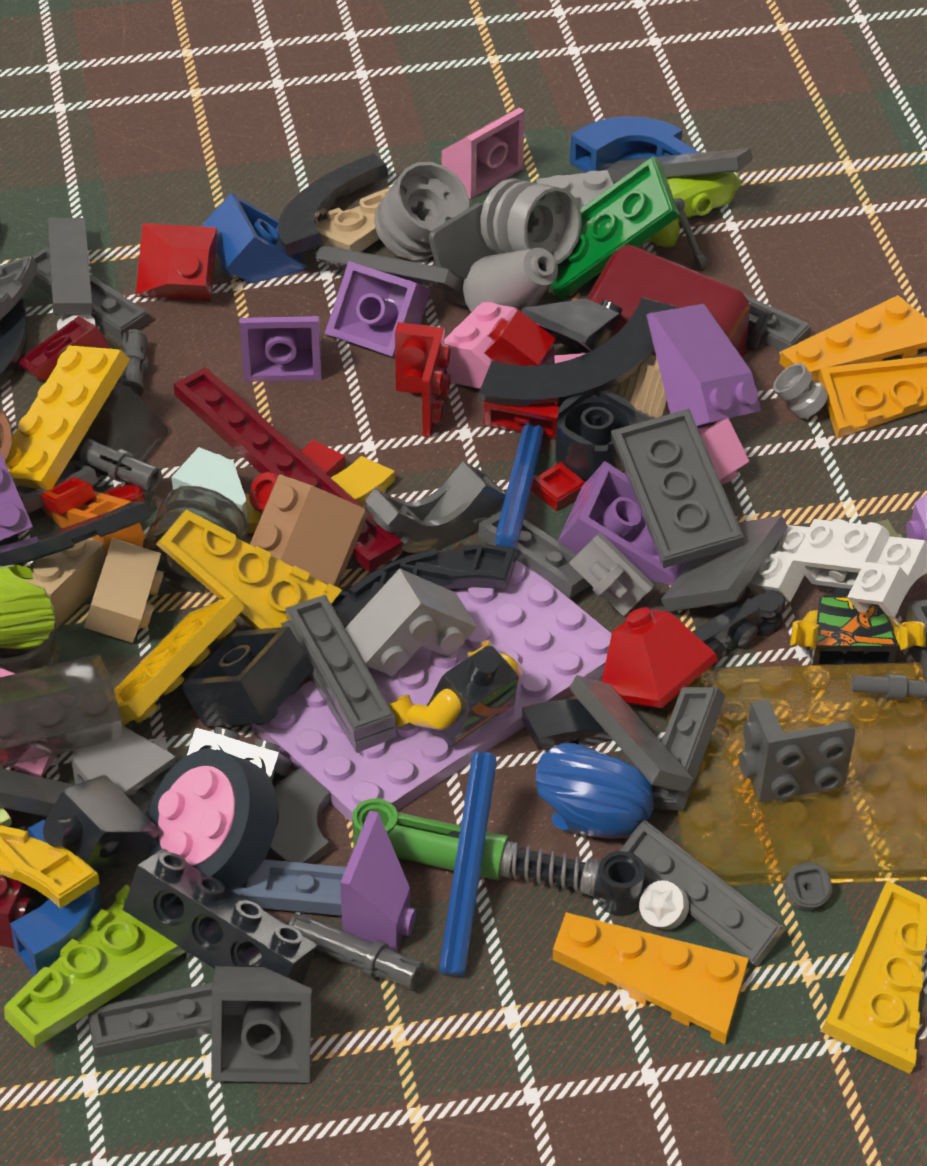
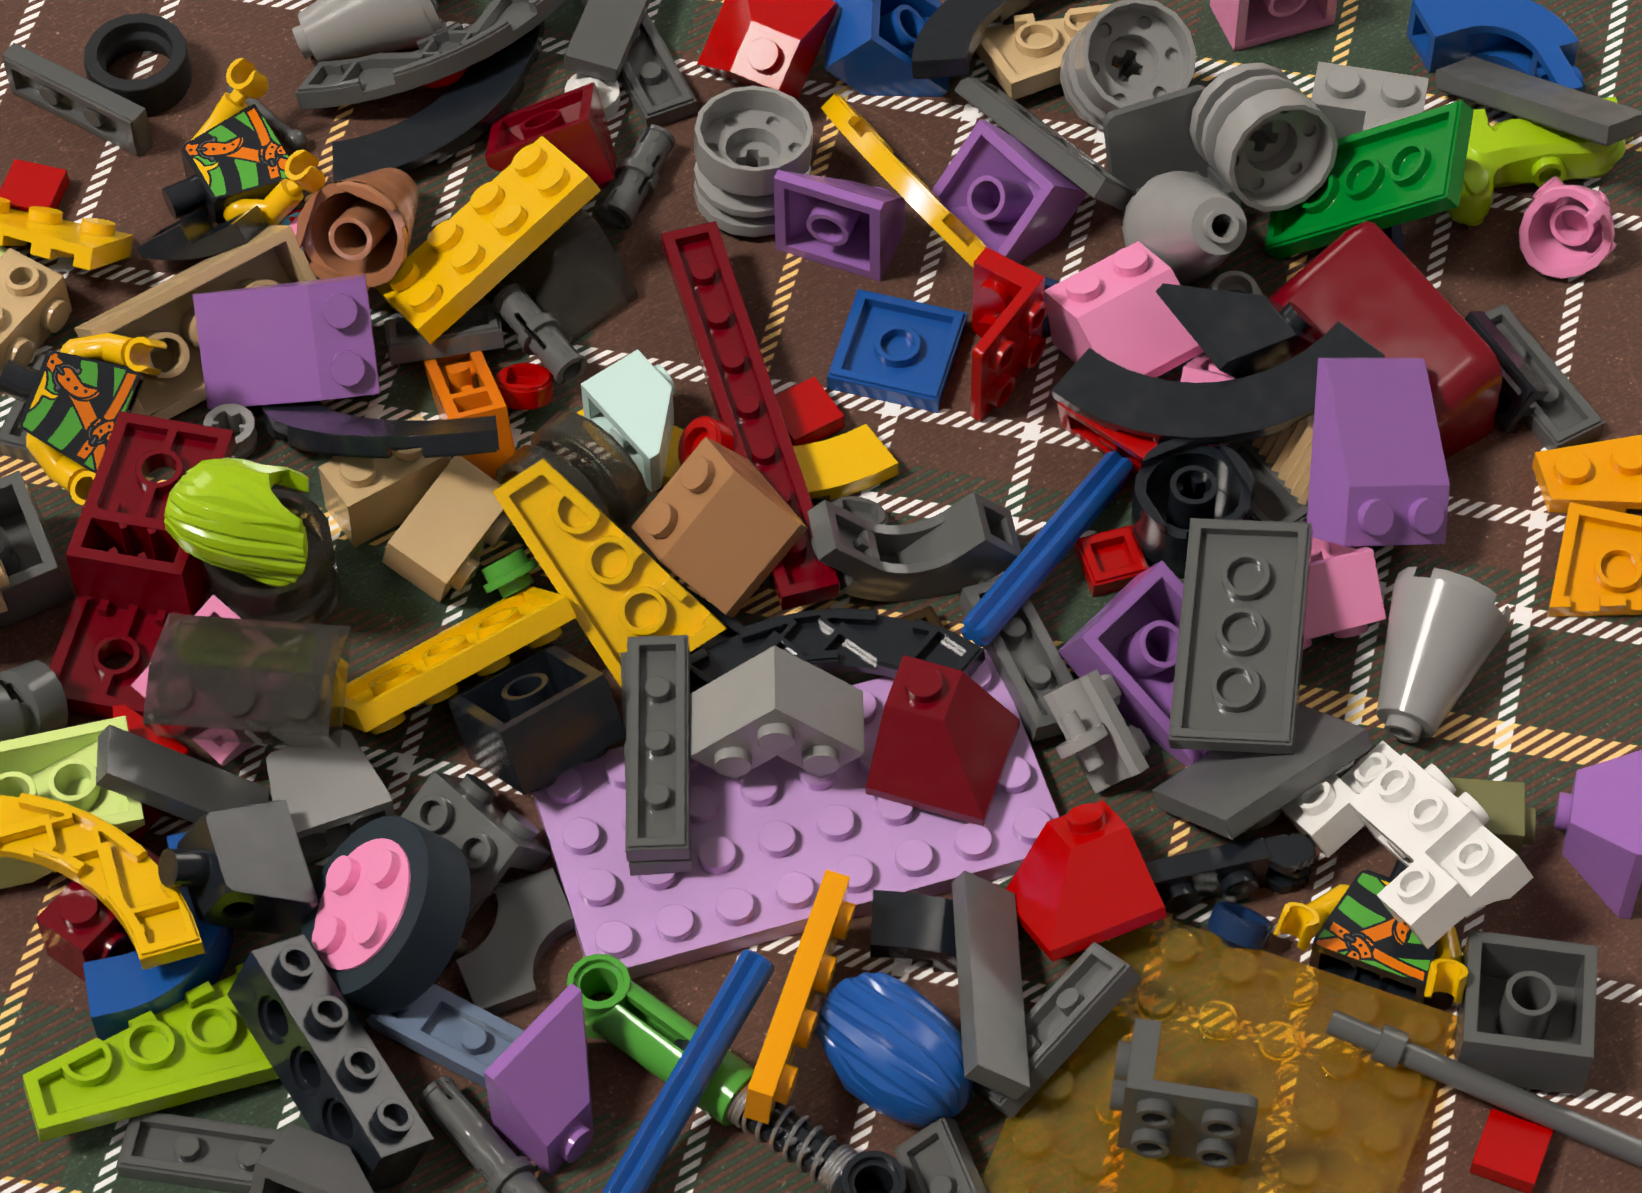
camera: 25 degrees right, 10 degrees up
red tile [40,477,96,515] -> none
torso [388,640,523,747] -> none
red brick [484,309,556,366] -> none
dark grey hinge [674,198,707,270] -> none
light grey wheel [773,363,828,419] -> none
none -> bright green plate [481,548,539,599]
none -> light grey wheel [693,86,813,237]
none -> light orange wing [743,869,856,1124]
none -> yellow tile [821,94,987,267]
none -> blue tile [827,289,968,413]
none -> dark red slope [866,655,1020,827]
none -> dark blue tile [1207,901,1273,952]
none -> light grey cone [1376,567,1512,743]
none -> bright pink helmet [1519,176,1617,279]

